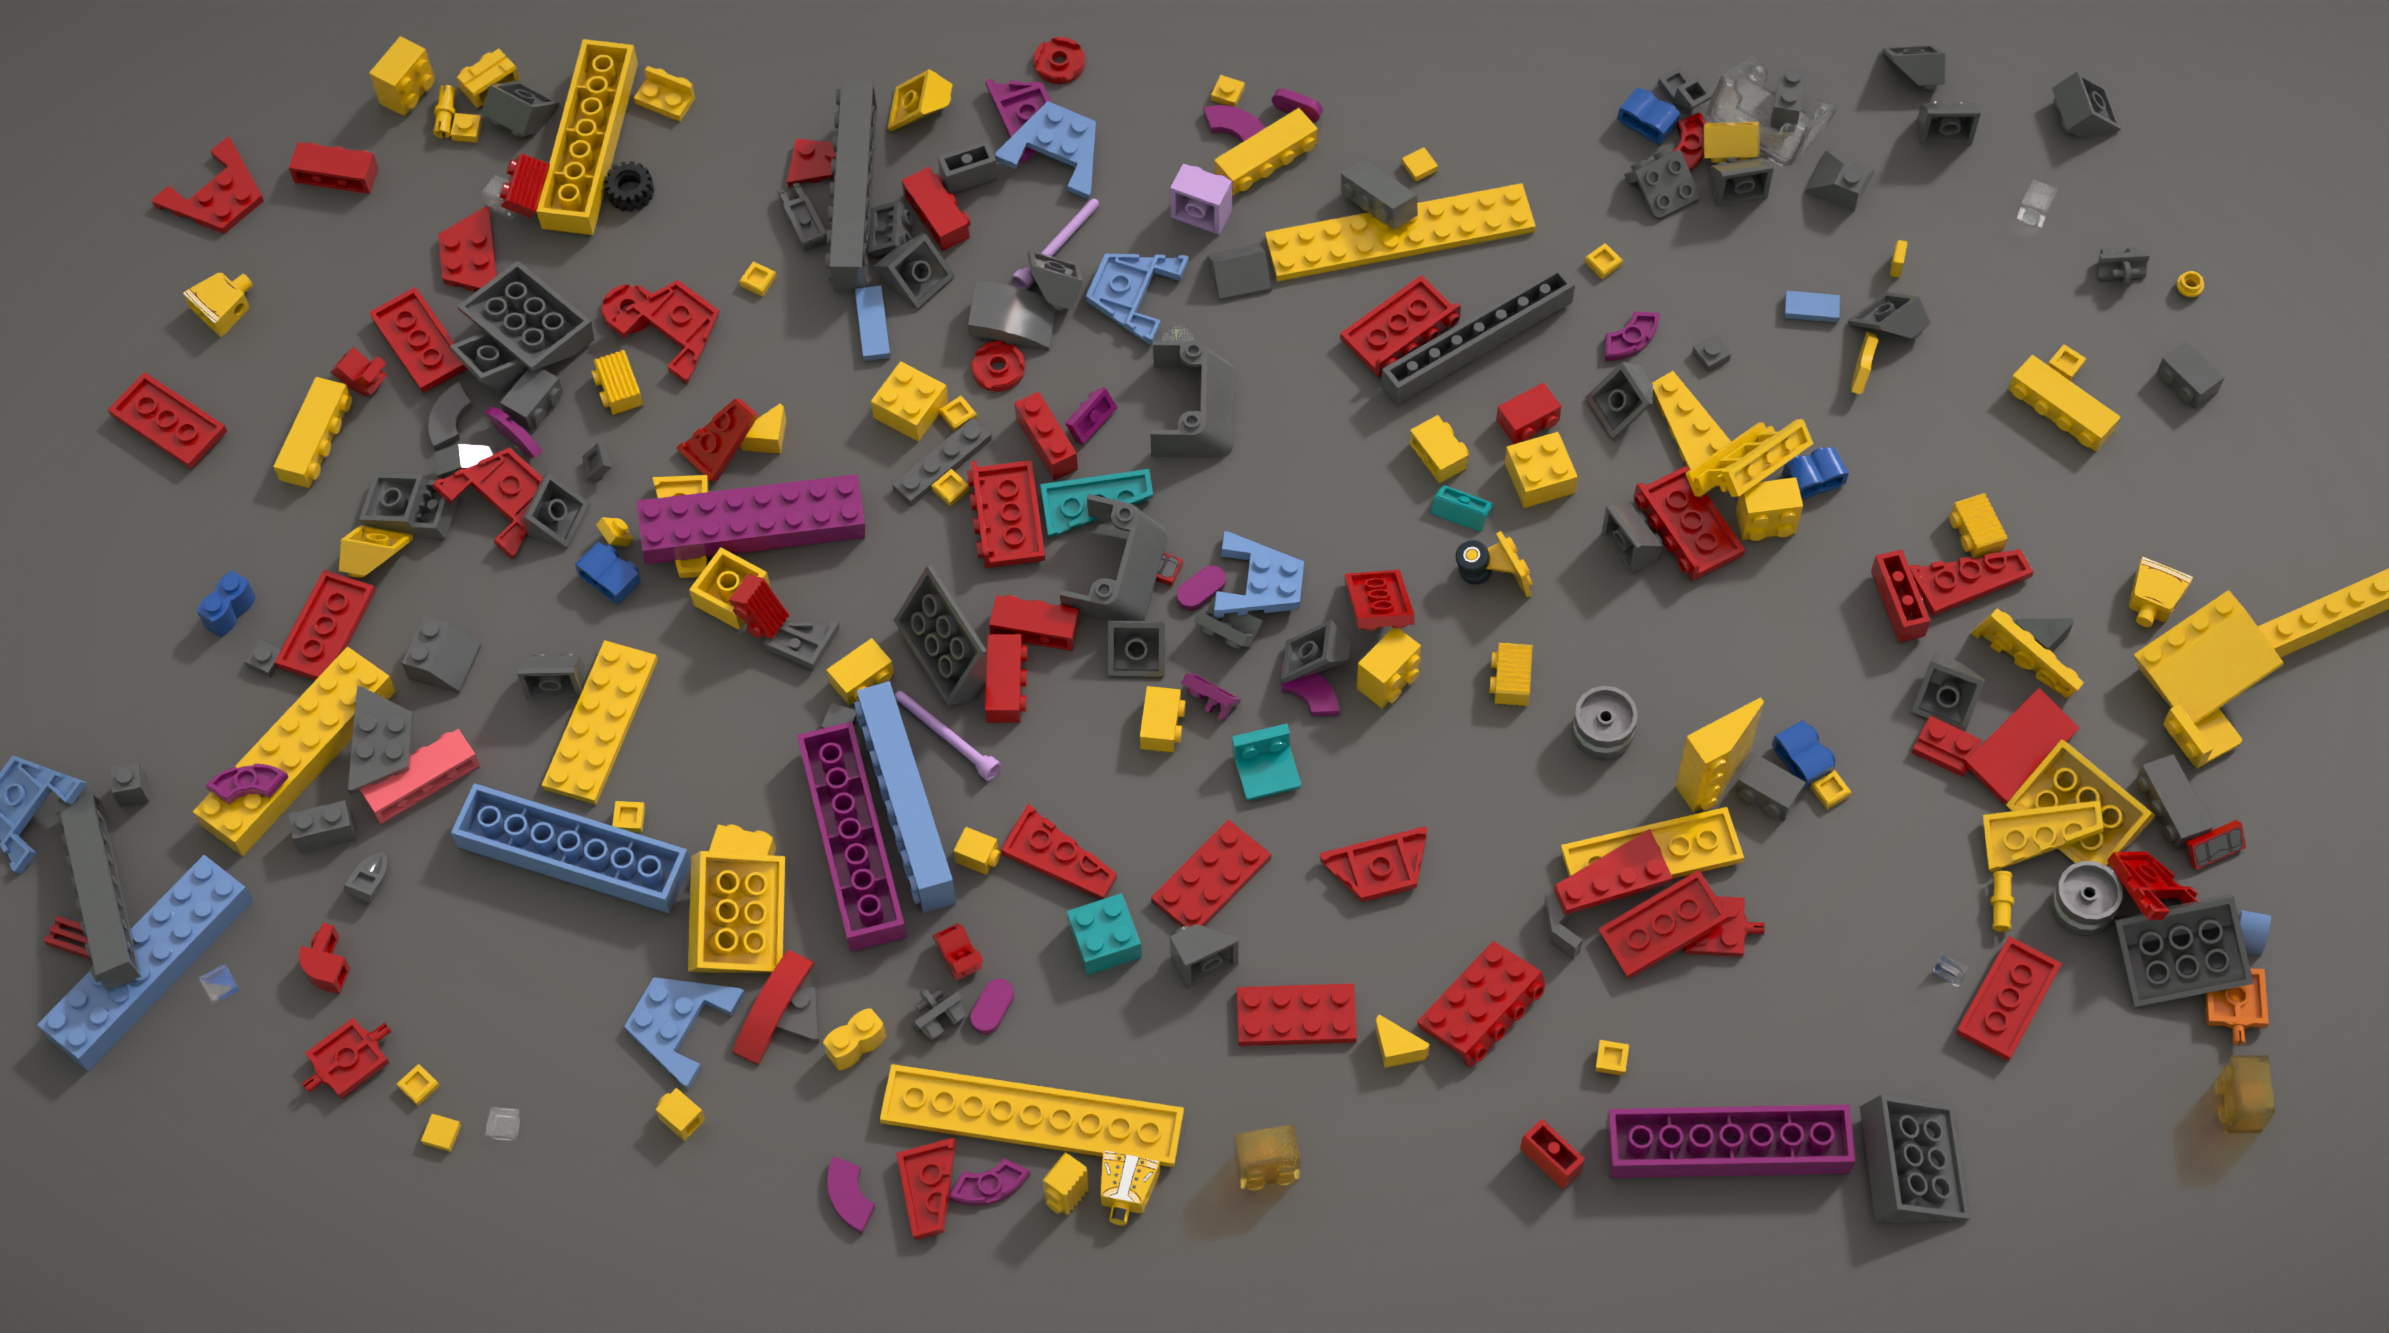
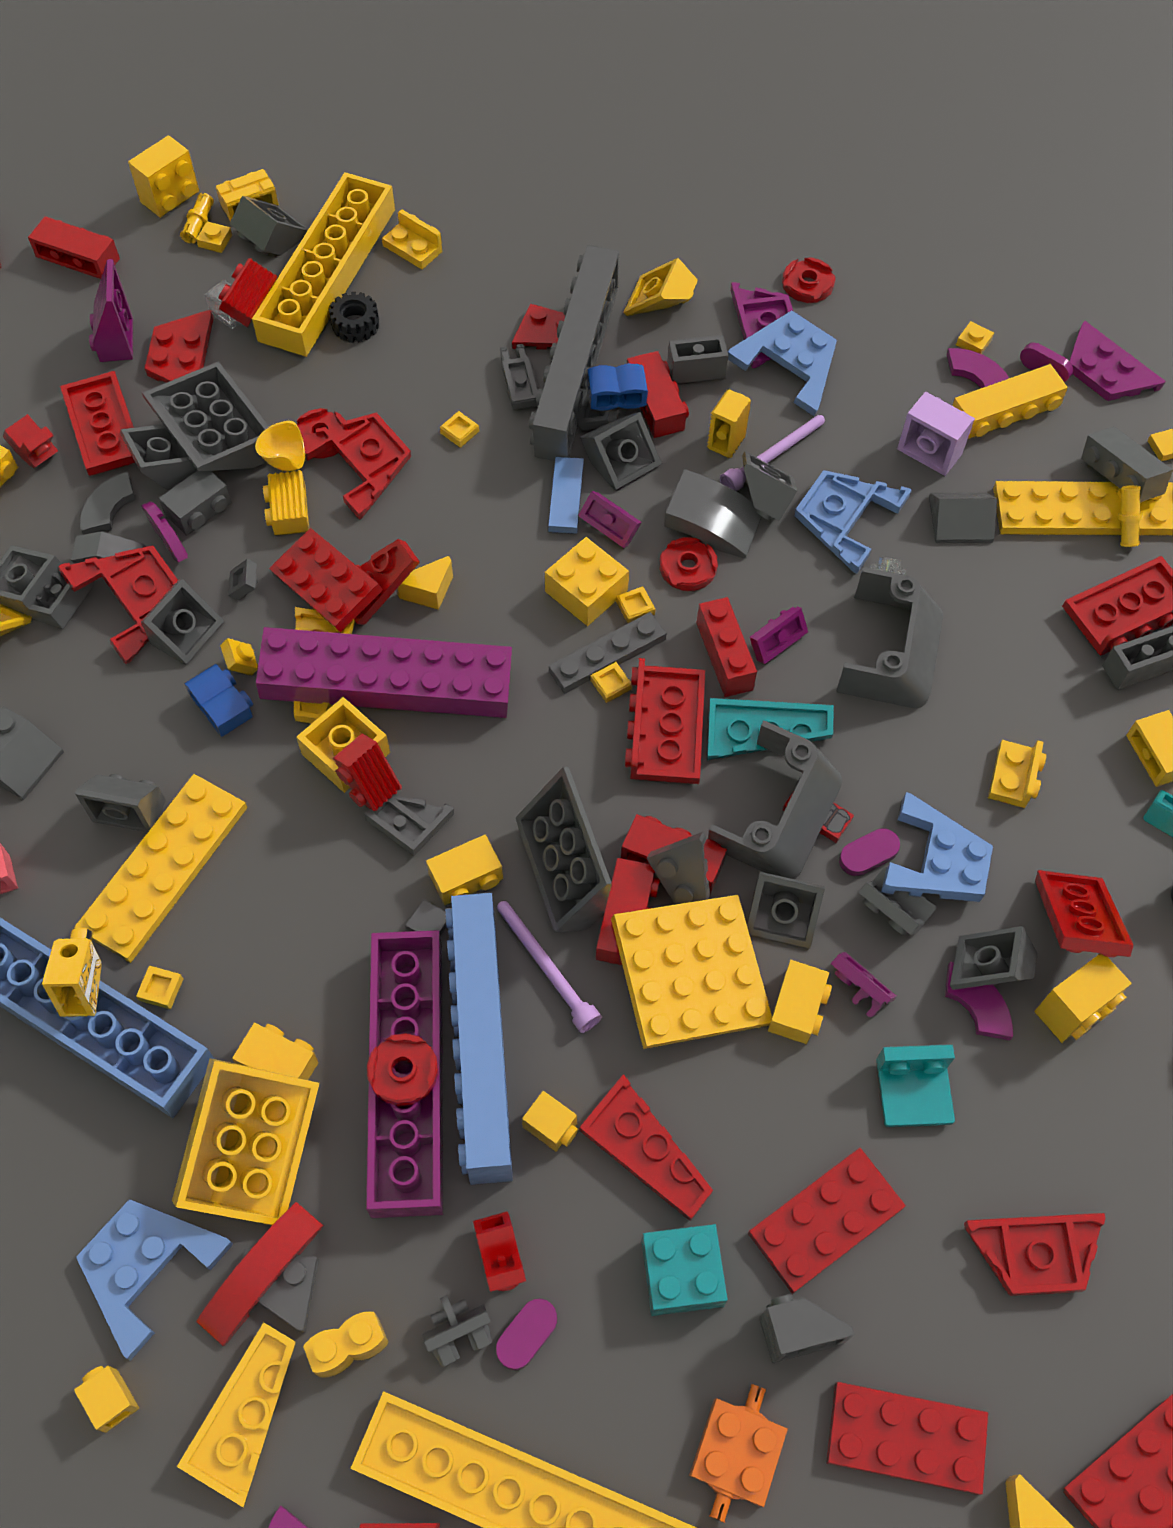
camera: 10 degrees right, 0 degrees up
none -> yellow torso [42,928,101,1017]
none -> magenta slope [89,259,133,362]
none -> yellow wing [177,1322,296,1507]
none -> yellow helmet [255,421,305,471]
none -> red plate [269,528,383,633]
none -> red tile [367,1033,439,1106]
none -> magenta plate [578,491,642,548]
none -> blue brick [587,363,648,411]
none -> yellow plate [611,895,772,1049]
none -> dark grey wing [646,832,710,905]
none -> orange plate [689,1384,788,1523]
none -> yellow brick [707,389,751,458]
none -> yellow bracket [988,740,1046,808]
none -> magenta wing [1069,321,1166,401]
none -> yellow pin [1118,485,1143,547]

